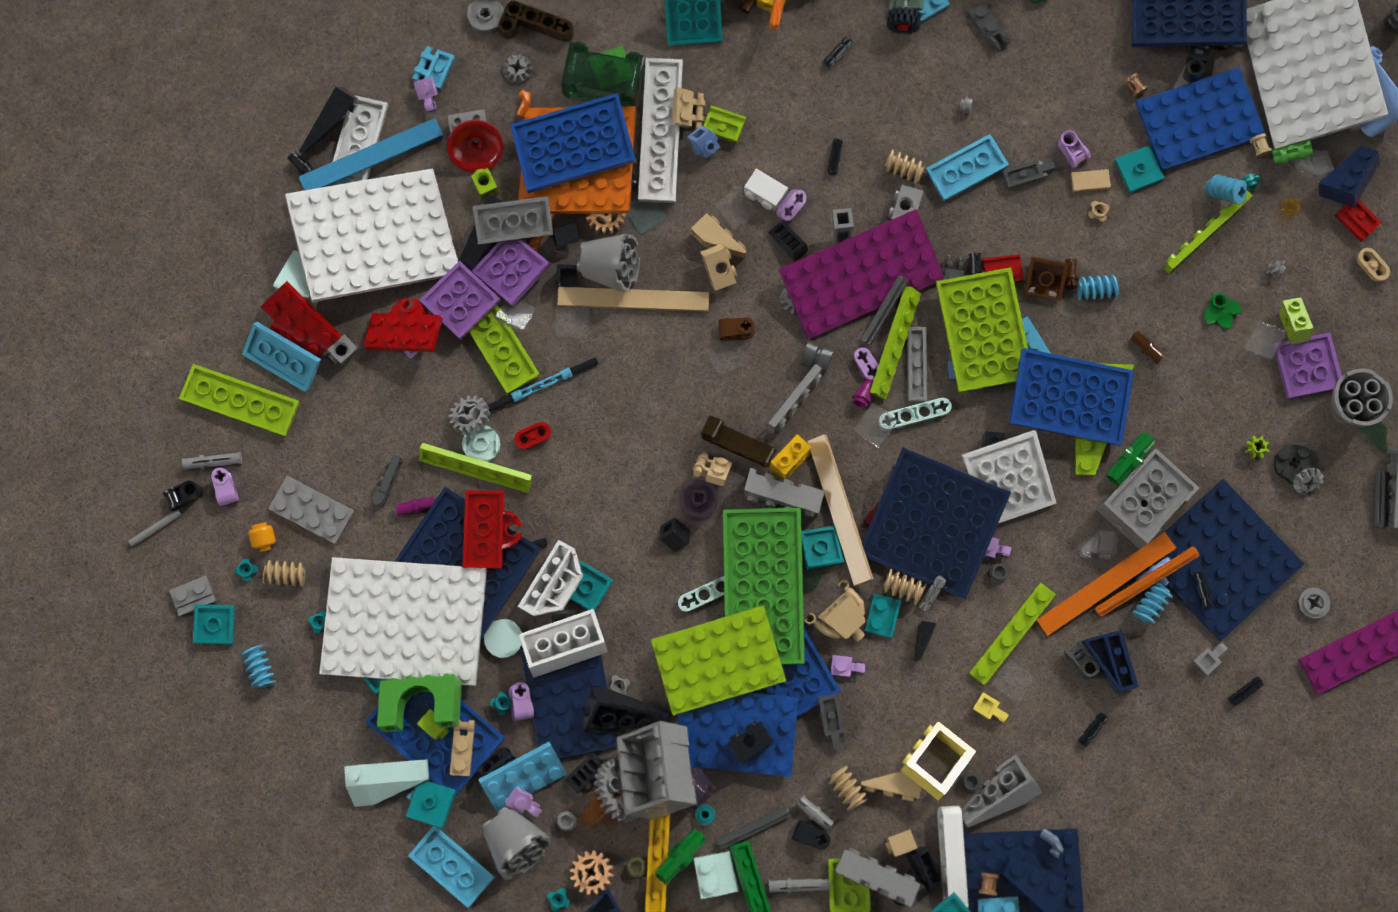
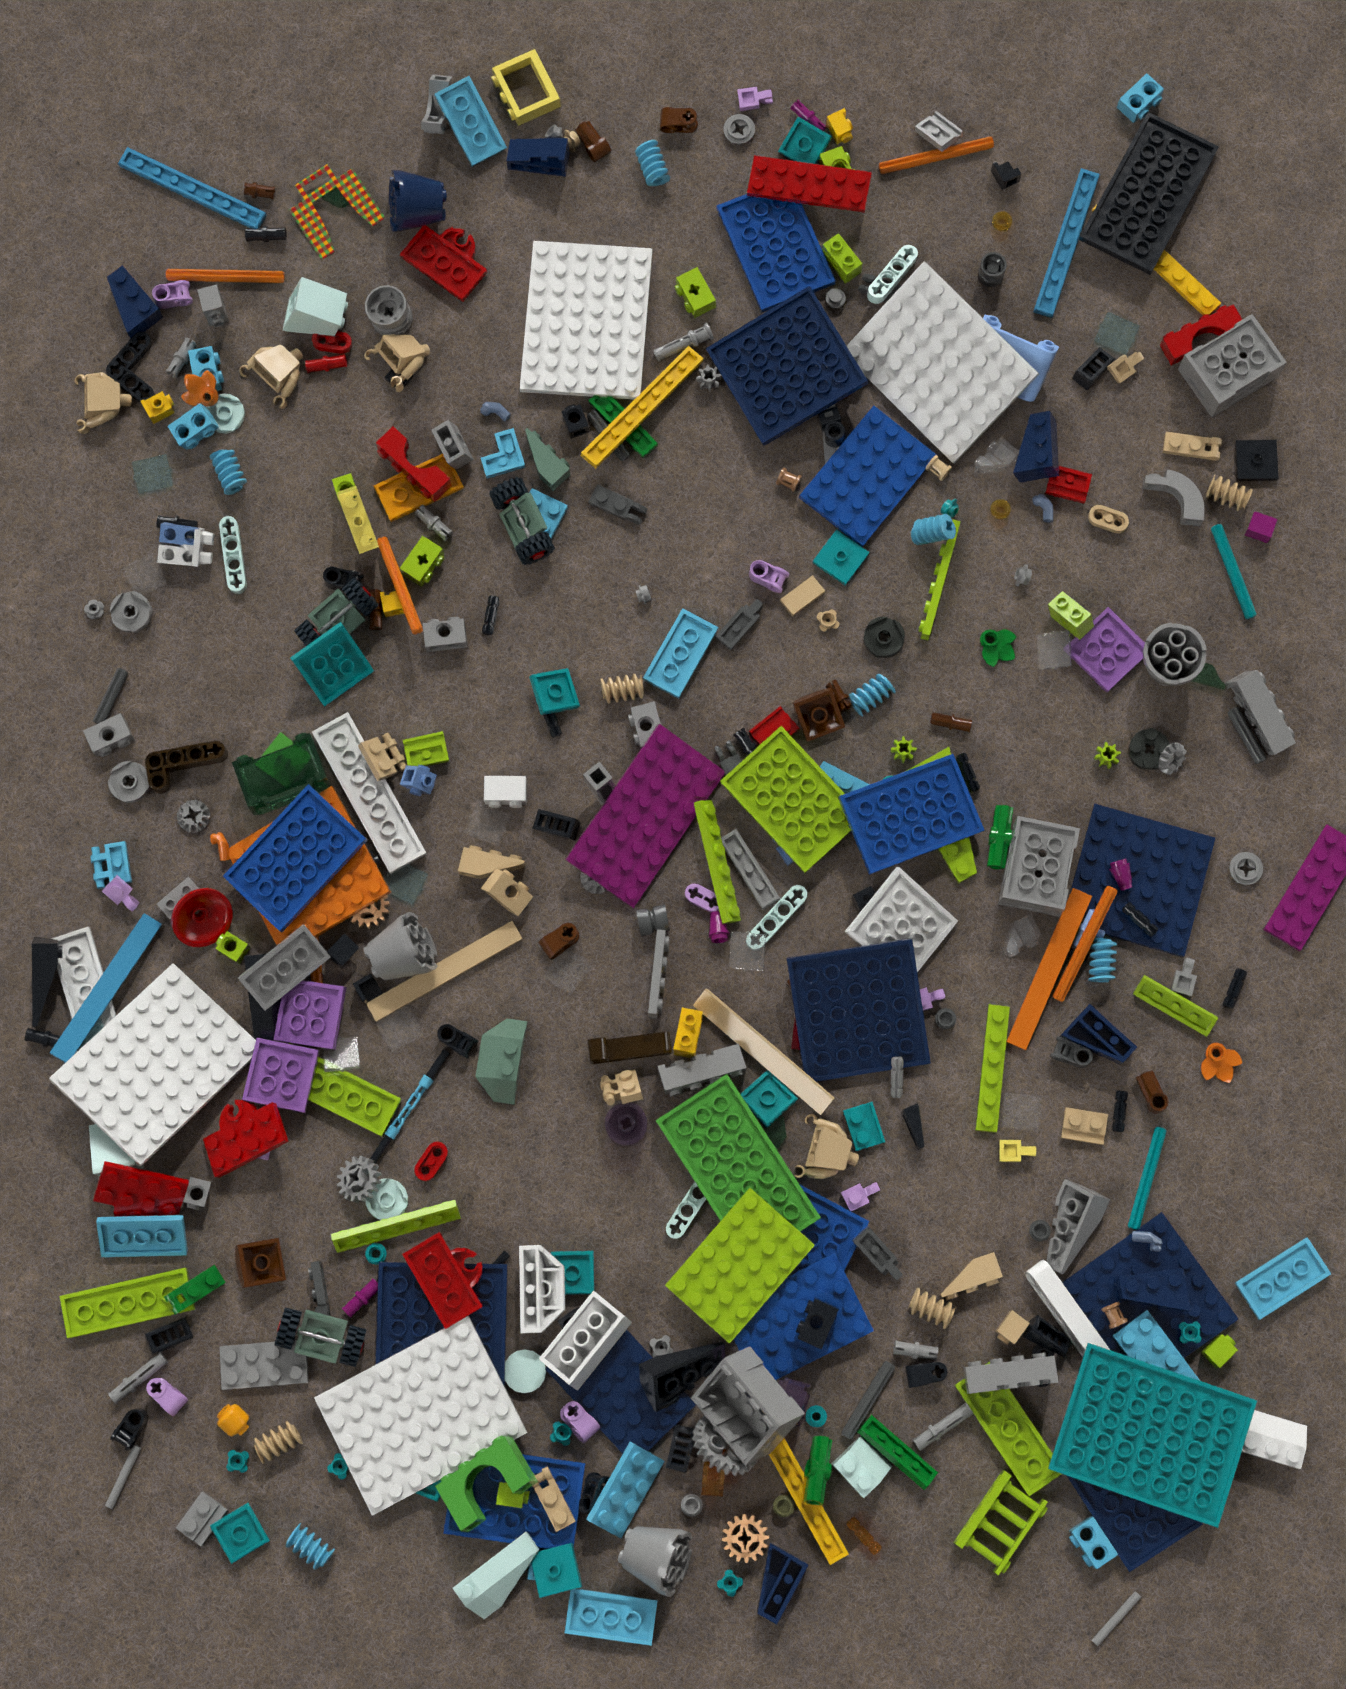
camera: 30 degrees left, 0 degrees up
lavender plate [505,787,542,817] -> none
black panel [659,518,690,552] -> none
lavender beam [776,189,807,221] -> none
dark grey axle [862,276,908,345] -> none
tan piece [884,569,927,605] -> none
window [900,722,976,800] -> none
bright green plate [1272,140,1313,165] -> none
none -> black slope [145,1317,193,1356]
none -> green plate [164,1264,226,1315]
none -> reddish brown slope [235,1238,286,1288]
none -> plate [274,1307,367,1367]
none -> teal plate [365,1243,387,1265]
none -> light grey brick [423,617,468,652]
none -> black piece [437,1024,479,1059]
none -> sand green wedge [475,1019,528,1105]
none -> teal plate [529,668,580,715]
none -> pearl dark grey plate [863,616,905,658]
none -> lime gear [890,736,917,763]
none -> black axle [956,753,980,793]
none -> sand blue arm [1032,494,1053,522]
none -> tan plate [1061,1107,1108,1145]
none -> magenta cone [1110,858,1133,891]
none -> teal axle [1128,1127,1167,1230]
none -> lime plate [1133,975,1218,1037]
none -> reddish brown piece [1135,1070,1169,1114]
none -> orange plate [1201,1043,1242,1083]

